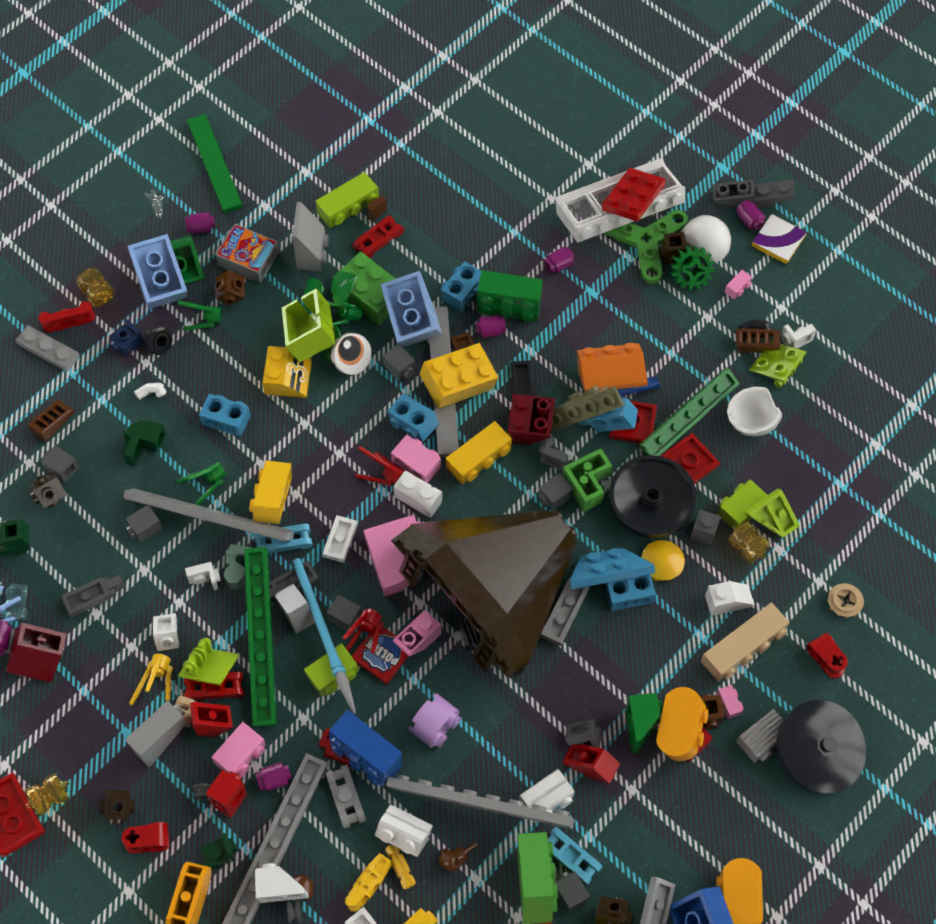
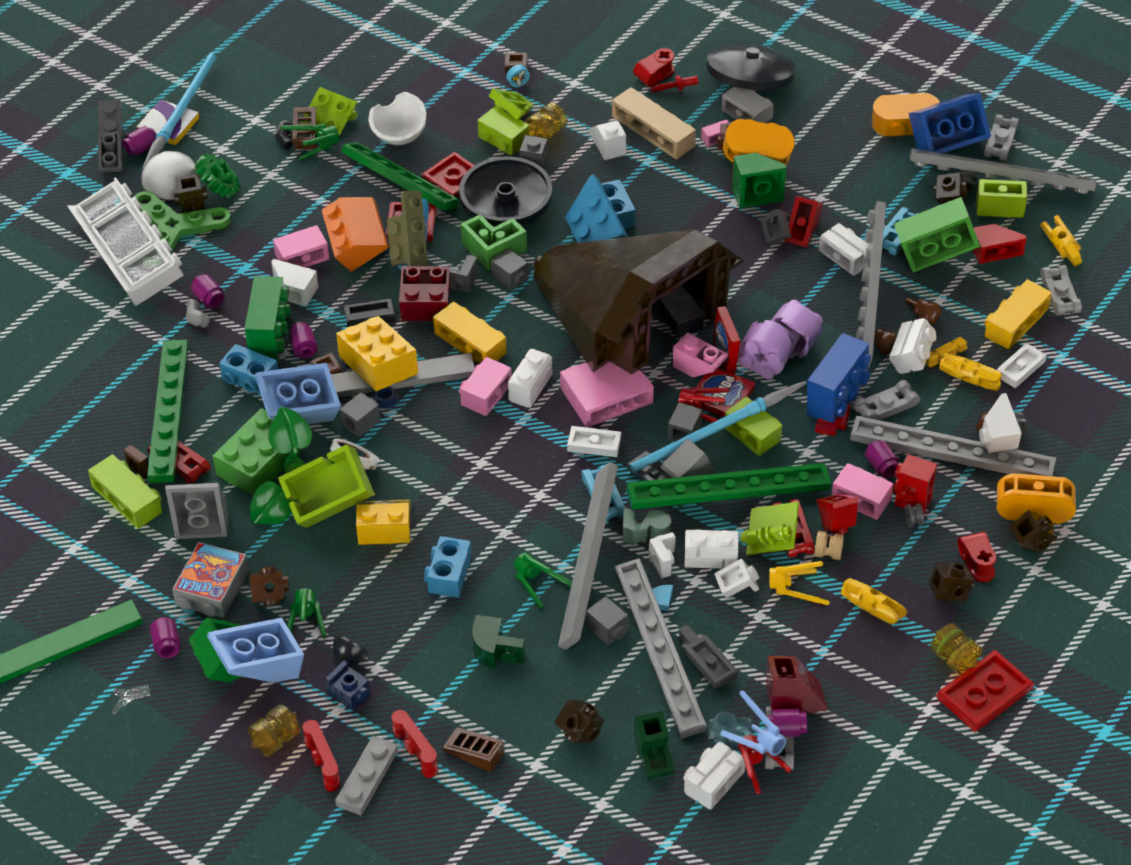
camera: 95 degrees left, 15 degrees down
dark grey brick [41,445,79,483] -> none
light grey slope [125,700,187,768] -> none
white arm [134,383,166,400] -> none
dark green bracket [200,833,237,870] -> none
yellow brick [249,461,292,524] -> none
red plant [355,446,405,487] -> none
dark azure brick [387,393,439,442] -> none
red plate [602,168,666,222] -> none
yellow dish [641,540,685,582] -> none
bright pink piece [725,270,752,300] -> none
white bracket [781,324,816,349] -> none
tan gear [827,583,864,618] -> none
none -> medium azure piece [143,53,217,169]
none -> green plate [147,340,189,483]
none -> light grey arm [186,300,210,328]
none -> white slope [271,259,318,307]
none -> bright pink brick [273,225,329,268]
none -> green plant [281,124,339,161]
none -> dark blue plate [373,386,398,409]
none -> red plate [392,710,438,778]
none -> tile [505,53,527,73]
none -> medium azure tile [506,65,530,87]
none -> light grey tile [615,558,707,739]
none -> red piece [651,75,699,92]
none -> medium azure tile [652,585,673,611]
none -> white brick [685,530,738,568]
none -> red tile [712,306,741,374]
none -> lavender brick [738,320,795,379]
none -> yellow hinge [841,578,907,625]
none -> reddish brown piece [874,328,897,355]
none -> dark brown brick [1010,510,1057,553]

